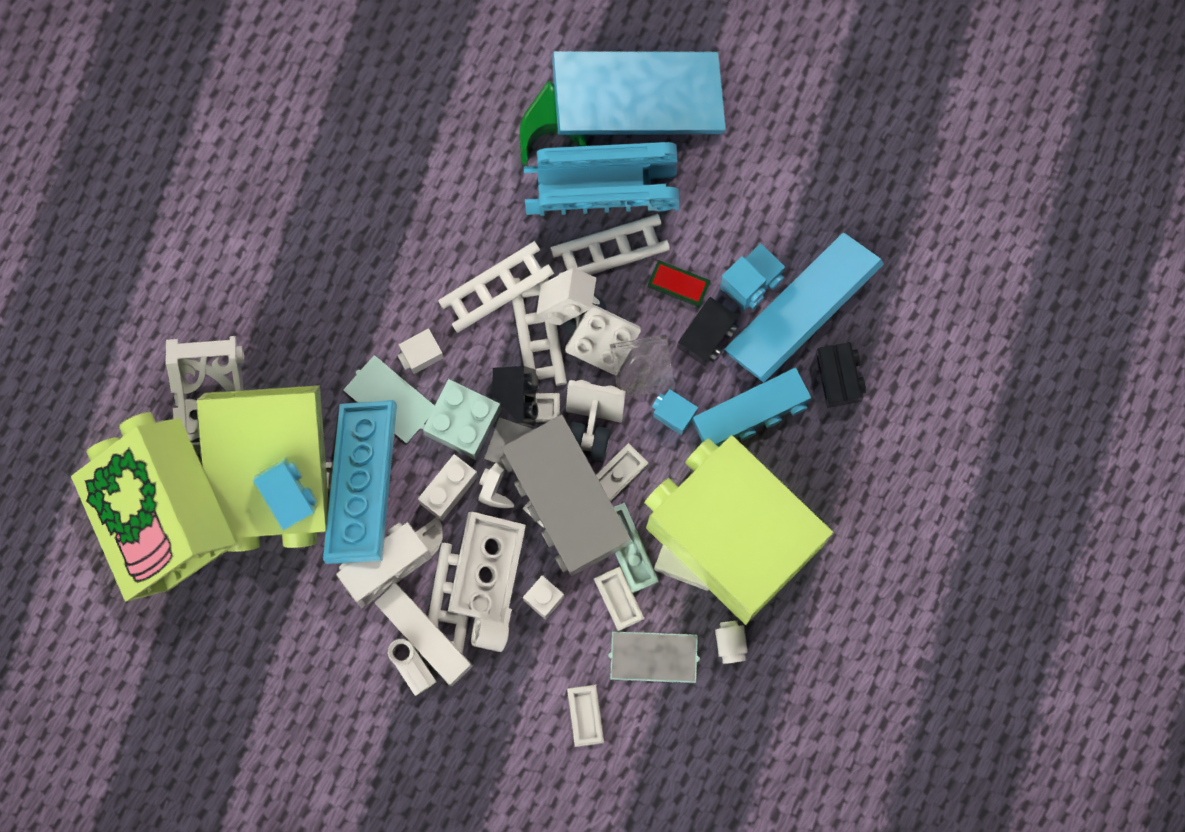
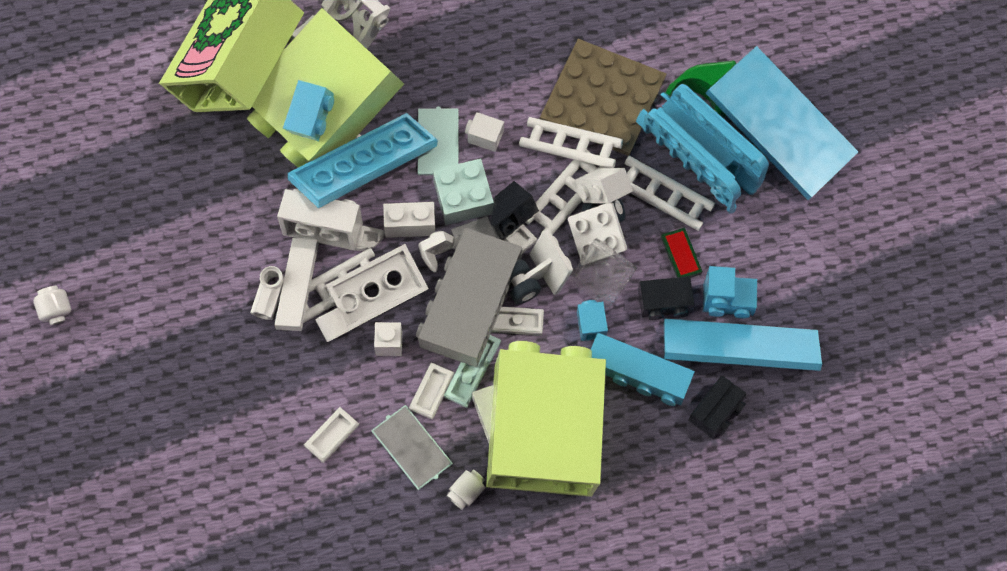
camera: 45 degrees right, 10 degrees down
none -> dark tan plate [540,39,667,156]

